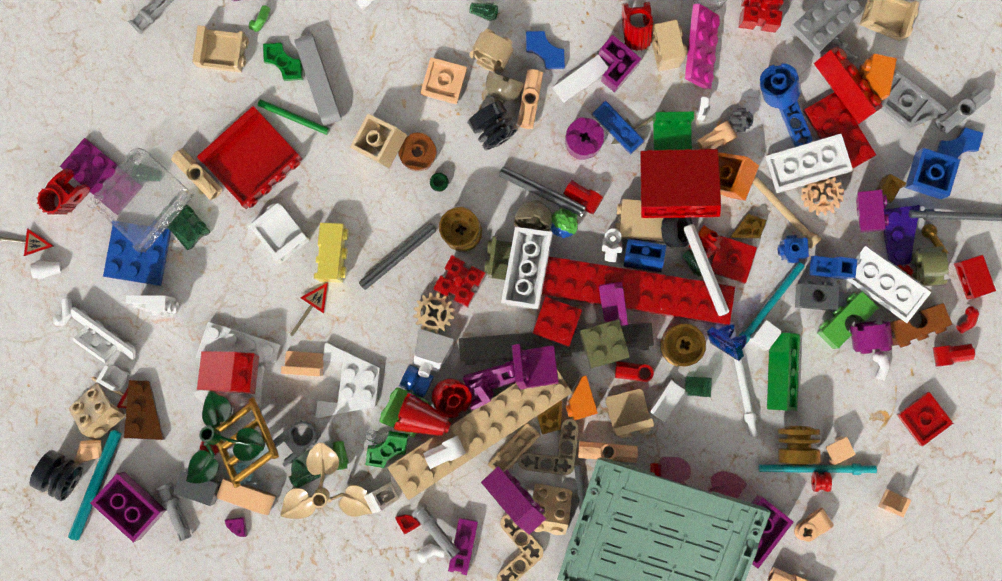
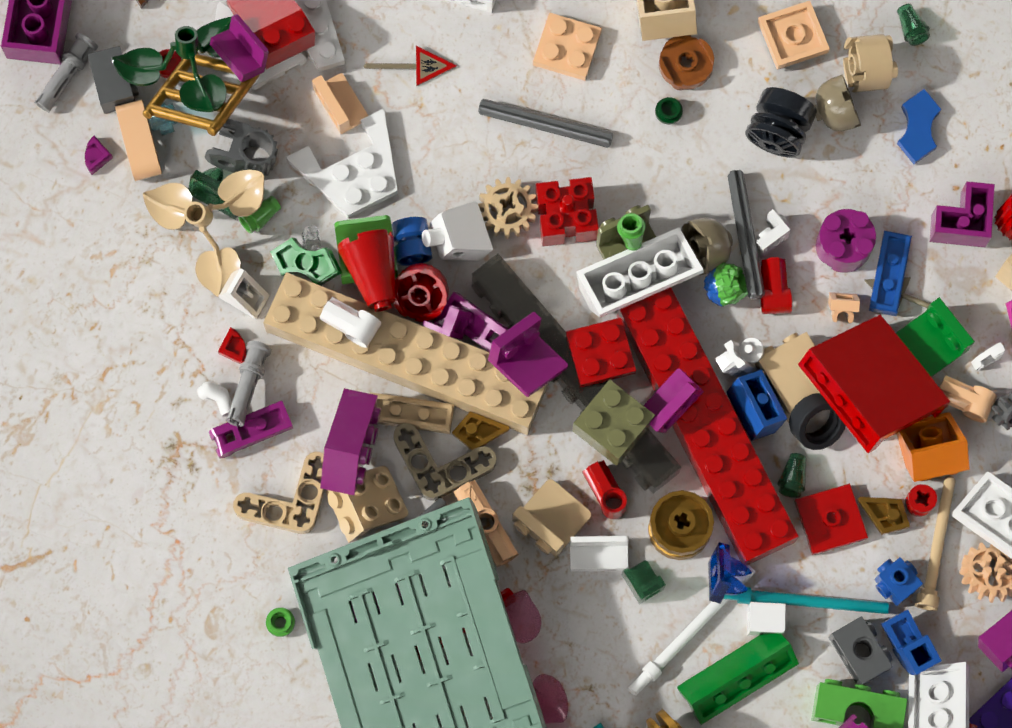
camera: 50 degrees right, 10 degrees down
light yellow wedge [314,223,349,283] -> none
pearl gold wheel [439,207,482,252] -> none
light nougat piece [517,69,543,129] -> none
white tile [553,54,609,103] -> none
orange slope [565,376,598,420] -> none
white axle [684,224,729,316] -> none
red brick [688,225,722,258] -> none
none -> magenta panel [210,14,269,82]
none -> light nougat plate [533,12,602,81]
none -> bright green cone [617,213,646,251]
none -> white bracket [756,209,790,258]
none -> light nougat tile [828,292,860,323]
none -> red wheel [905,484,937,517]

